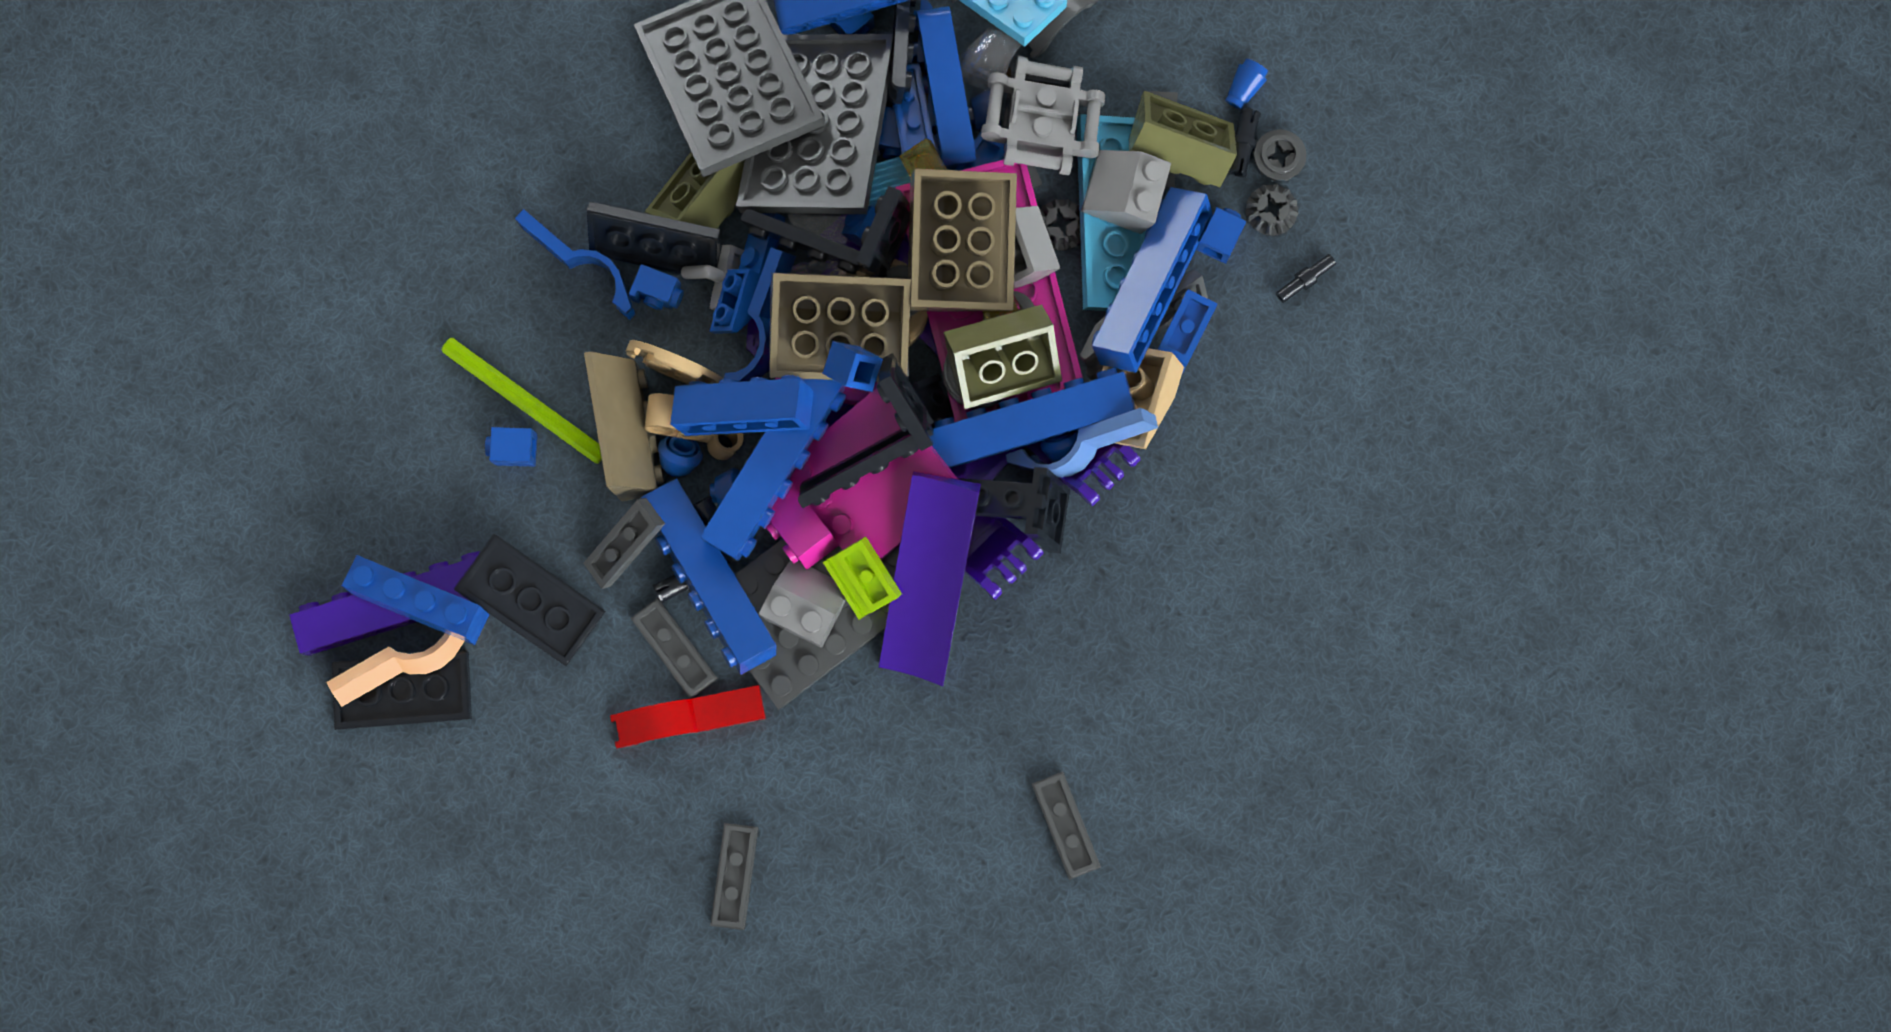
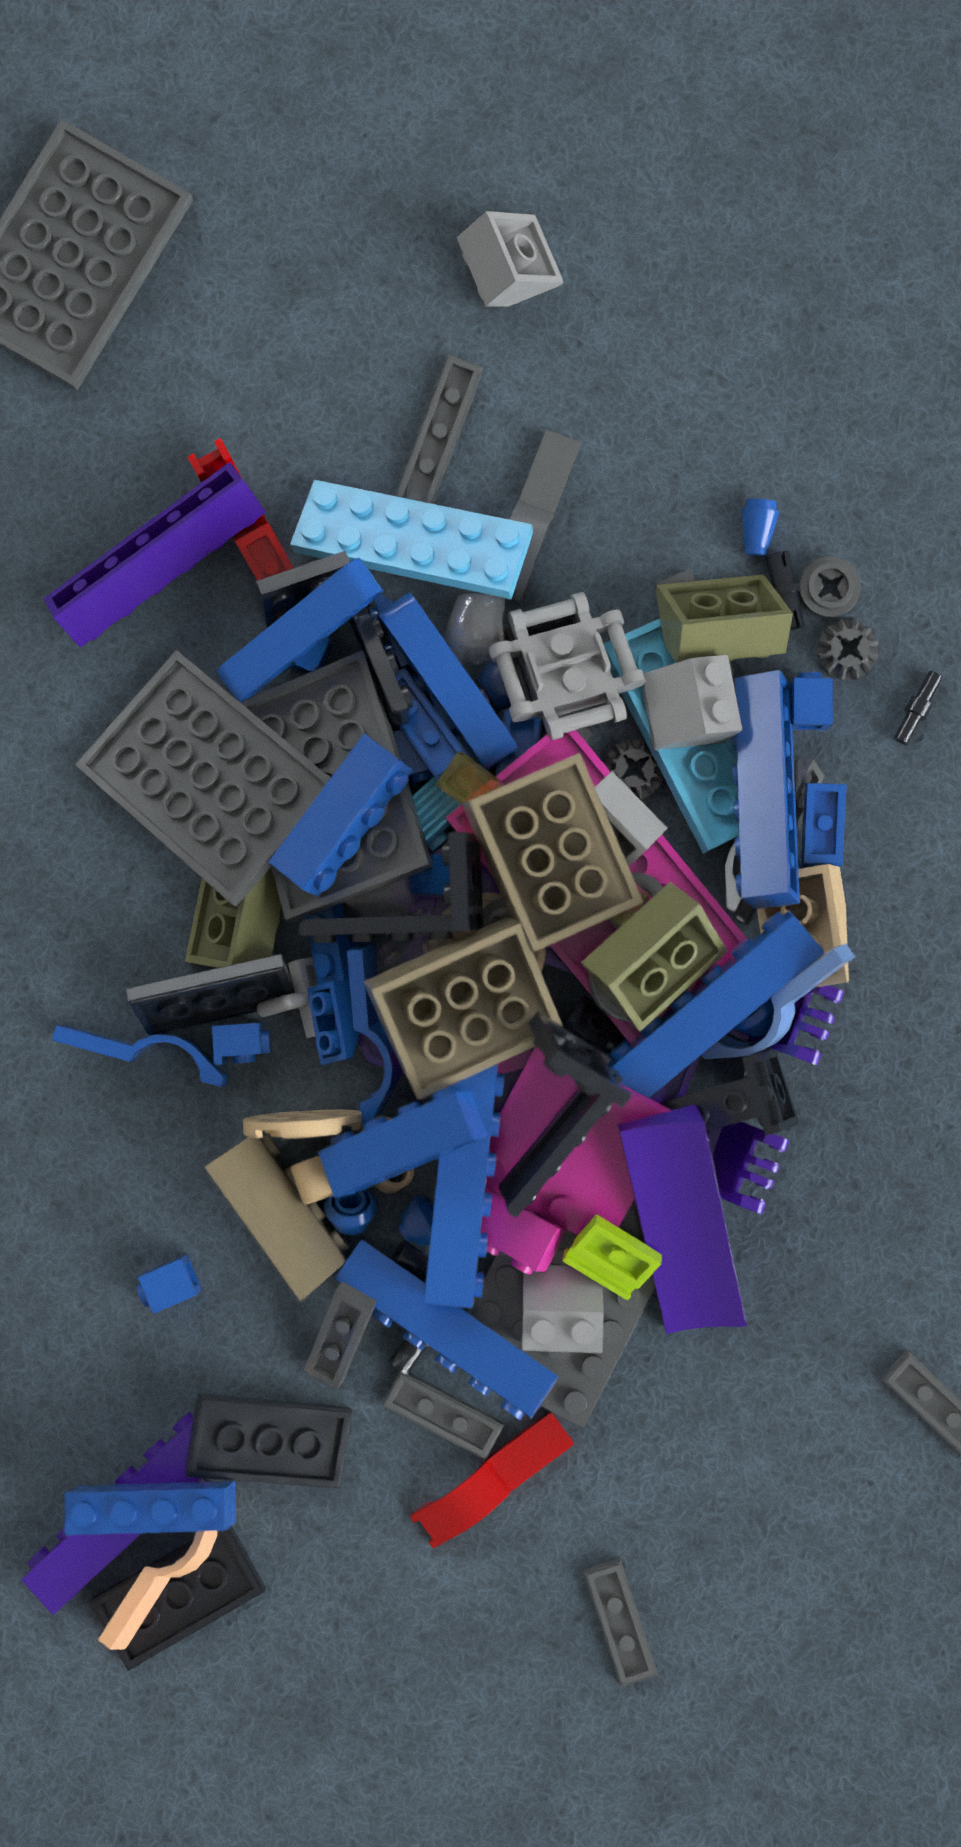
camera: 25 degrees left, 5 degrees up
lime axle [441,338,602,464] -> none
blue brick [822,341,883,392] -> none
none -> blue brick [269,733,413,897]

